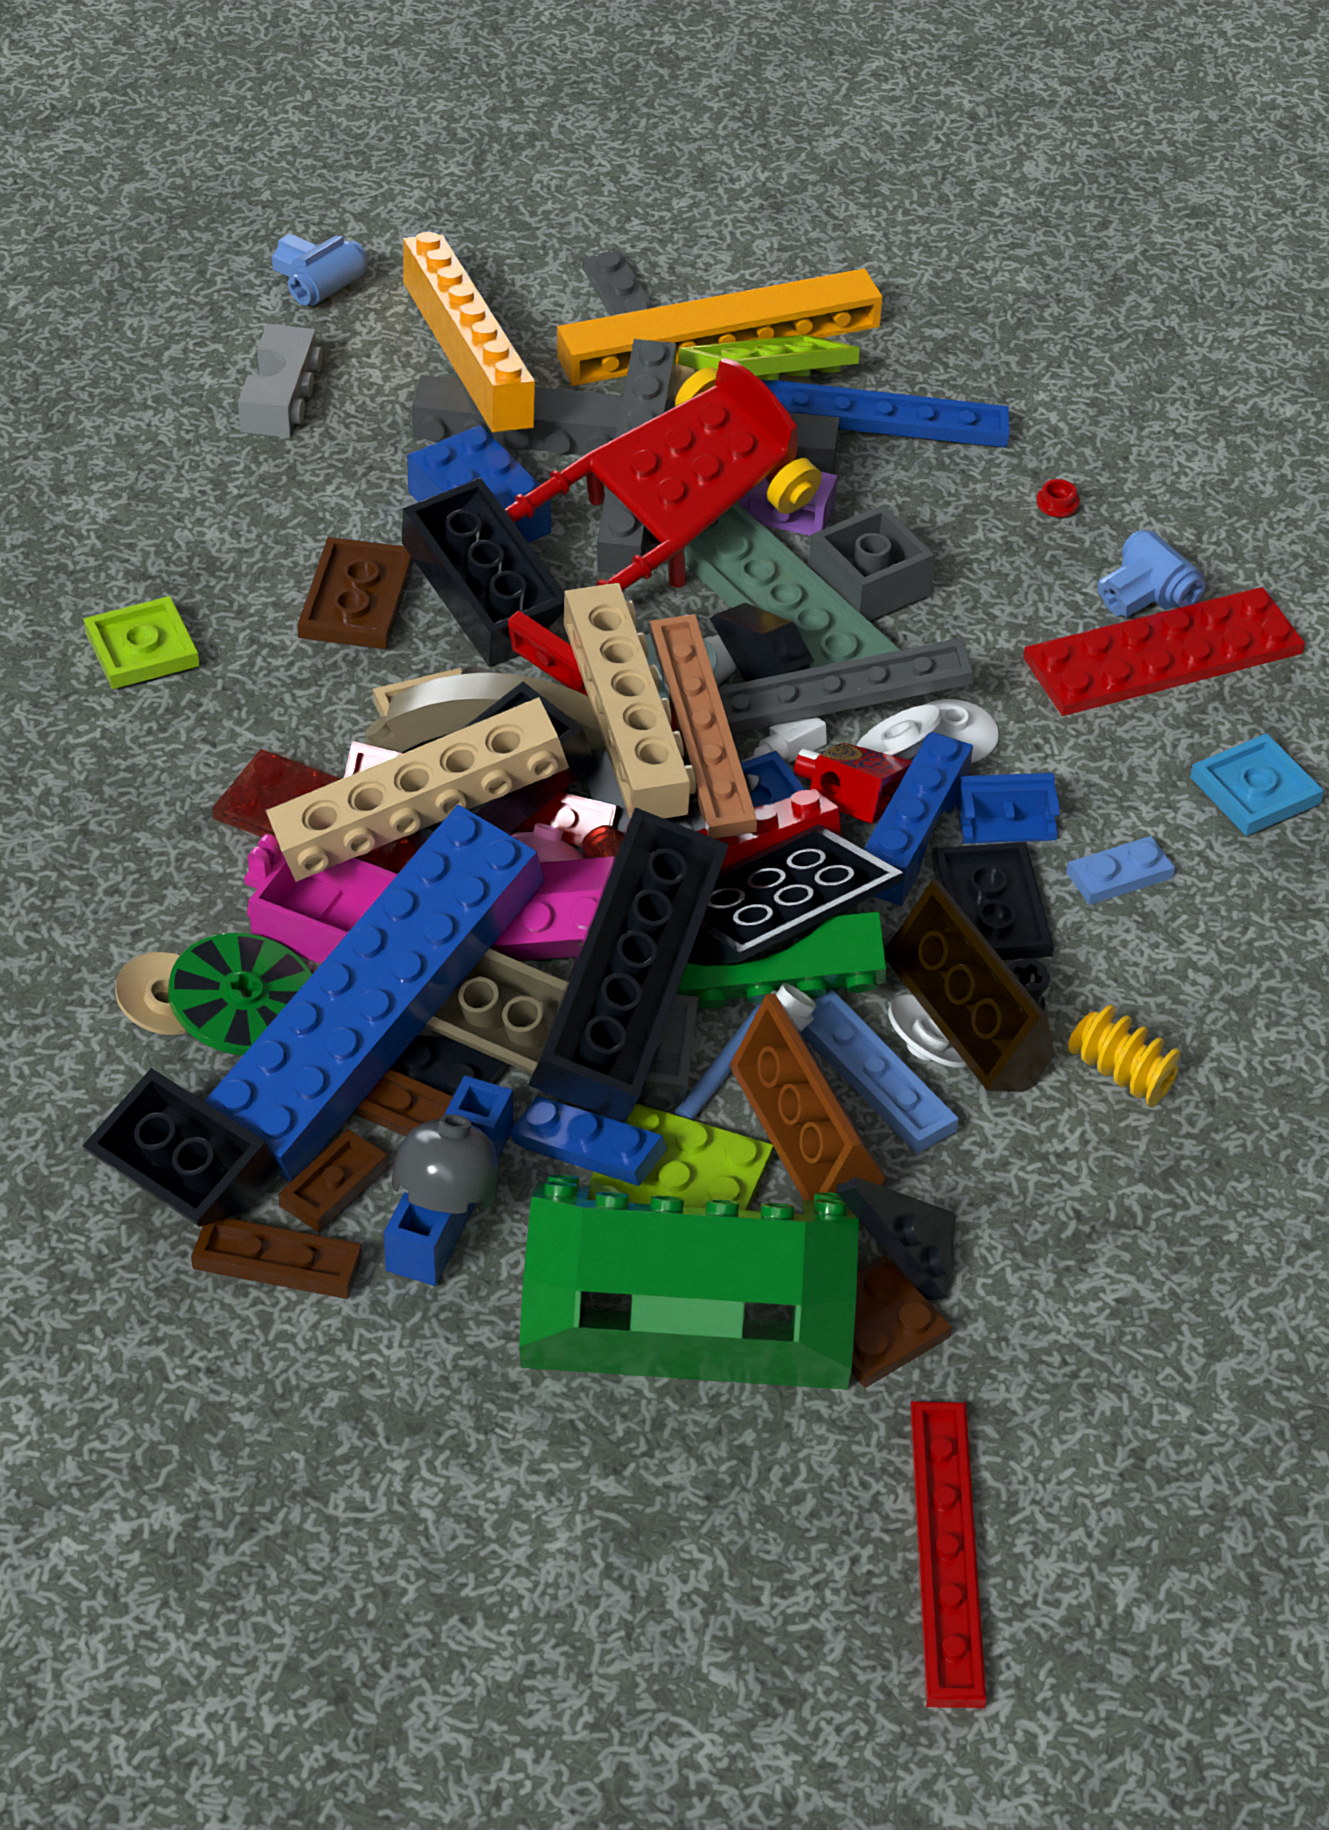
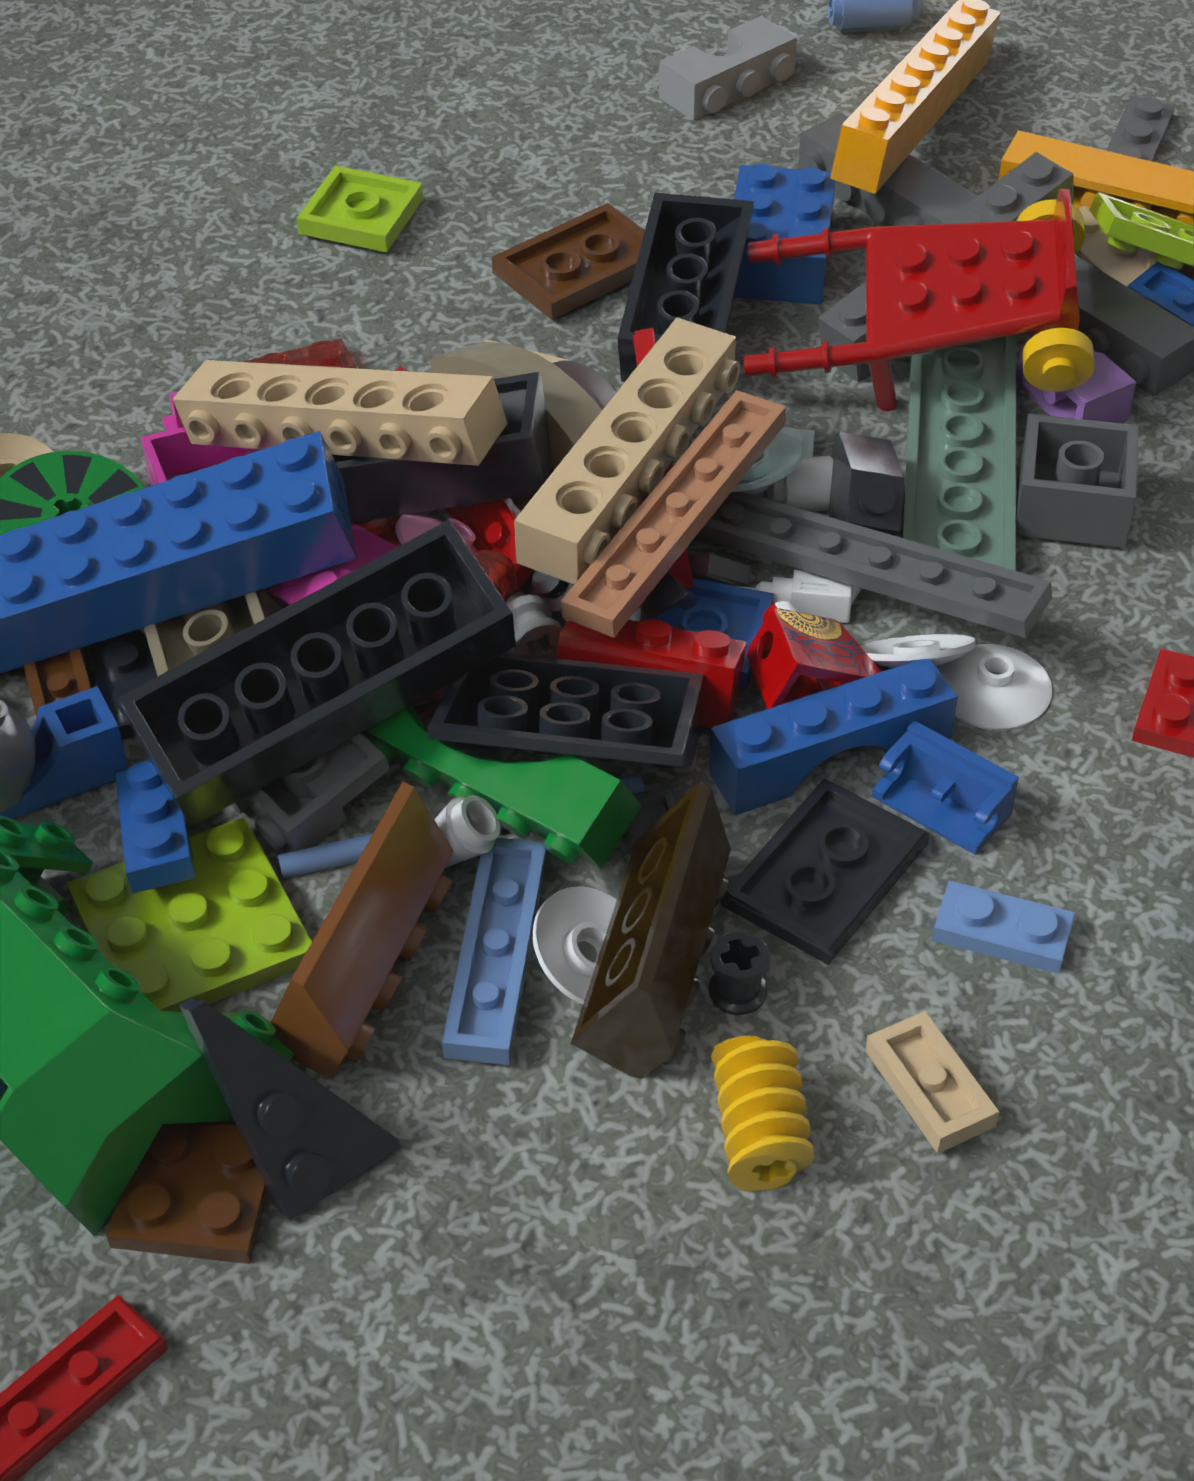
camera: 45 degrees right, 0 degrees up
none -> tan plate [865,1011,999,1154]

